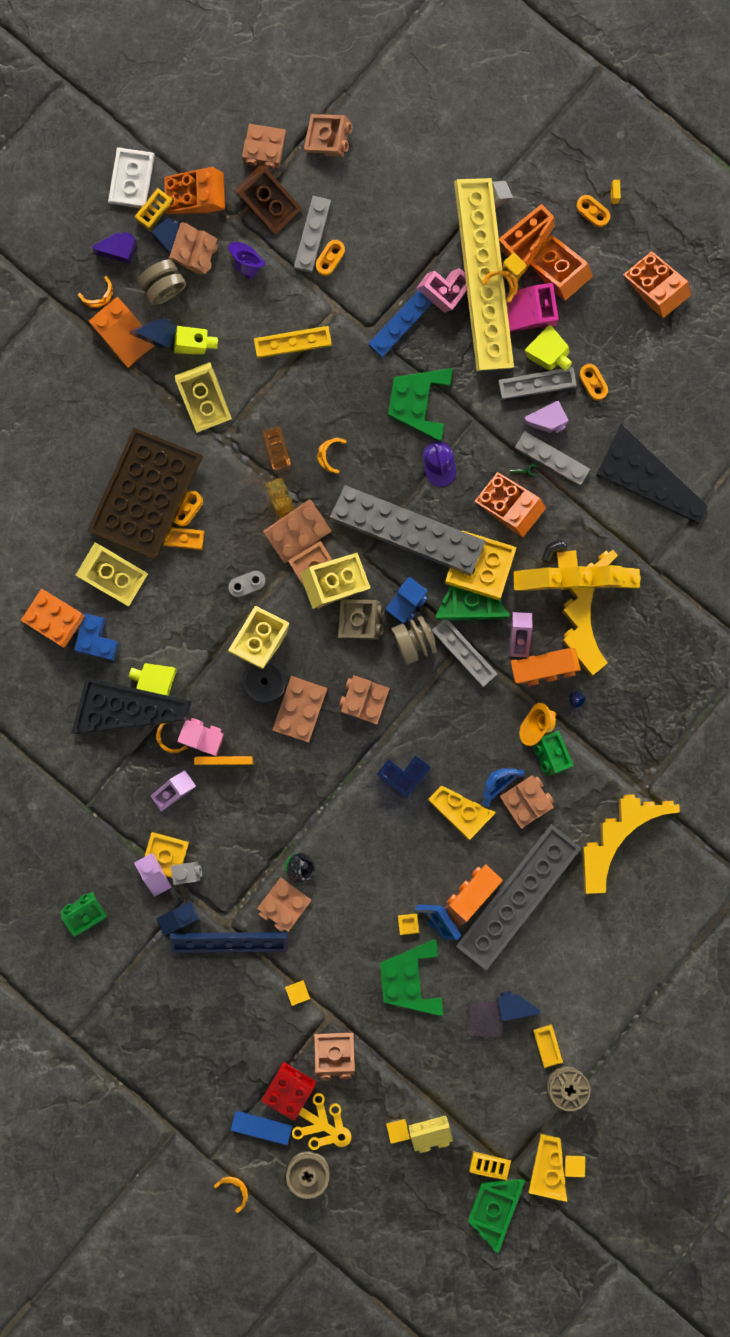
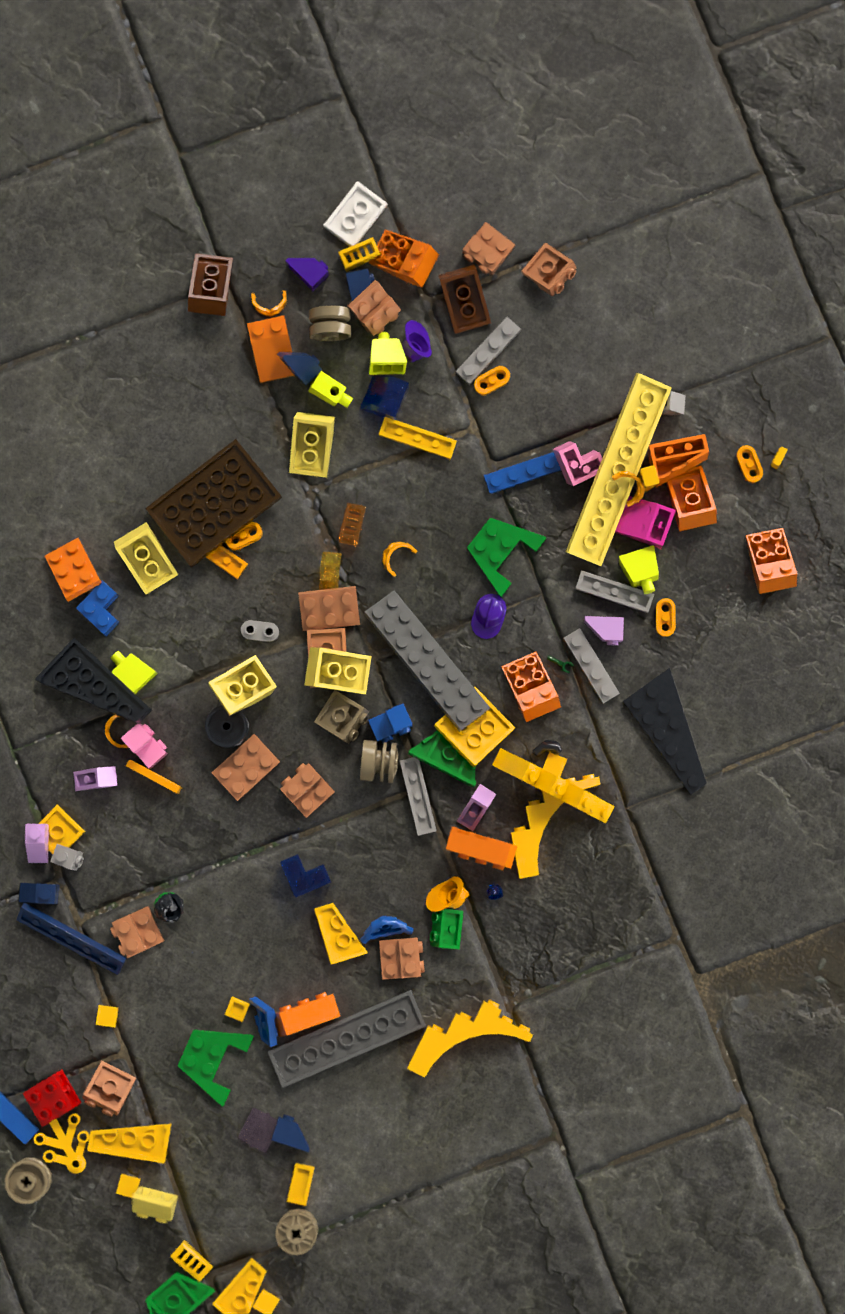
camera: 30 degrees right, 0 degrees up
none -> yellow wing [87,1123,172,1163]
none -> reddish brown slope [188,253,233,316]
none -> clear blue slope [360,375,409,420]
none -> neon yellow torso [369,332,407,375]

